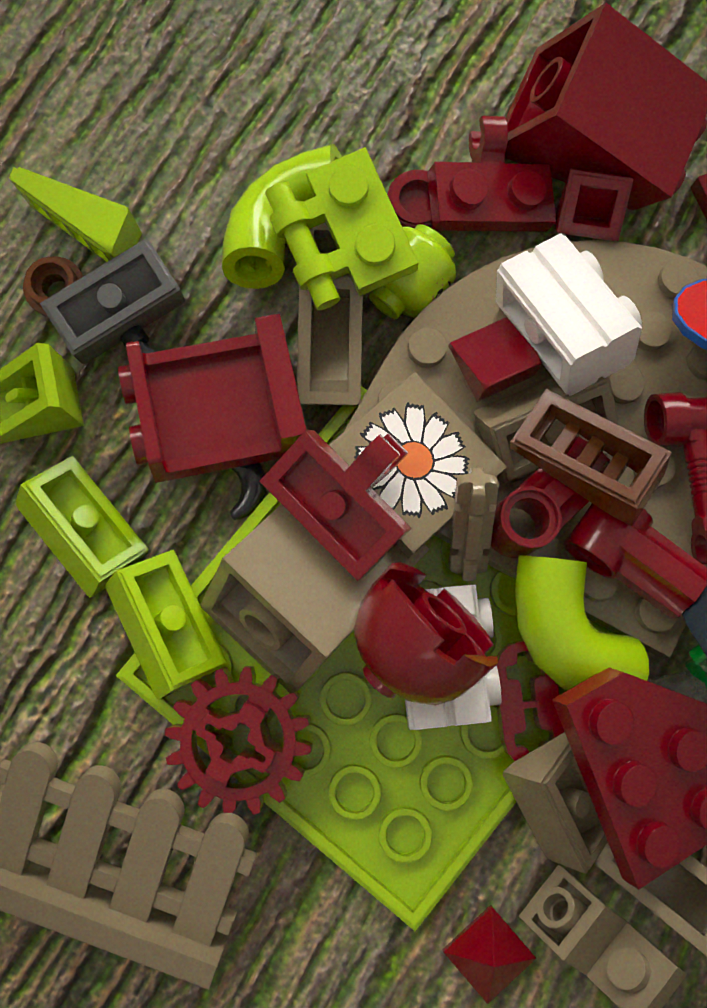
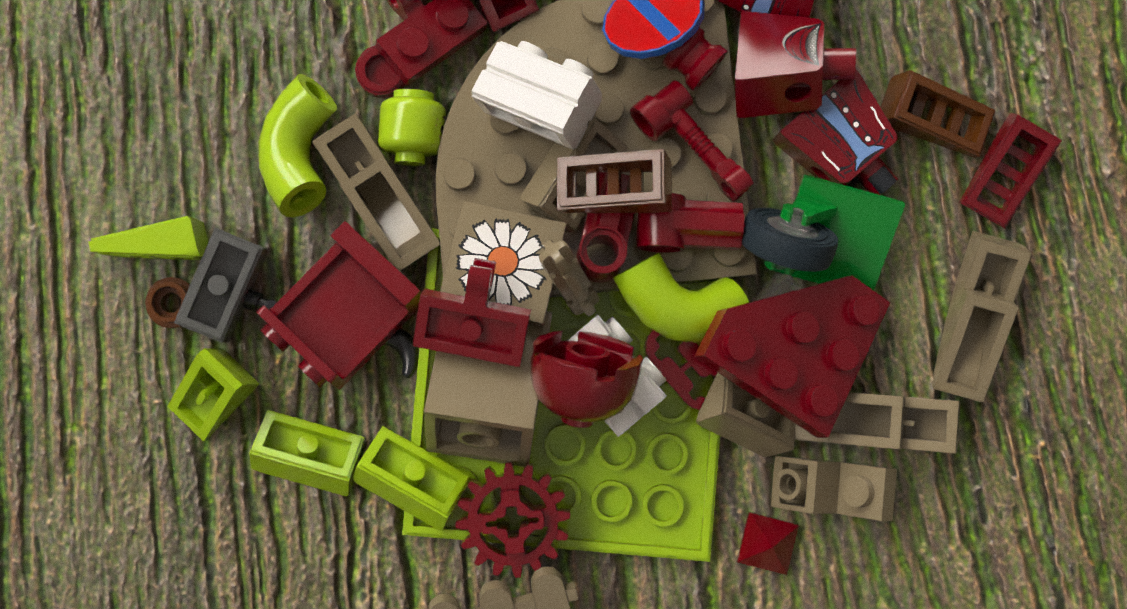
camera: 35 degrees left, 5 degrees up
lime plate [265,147,419,310] -> none
dark red slope [448,317,543,402] -> none

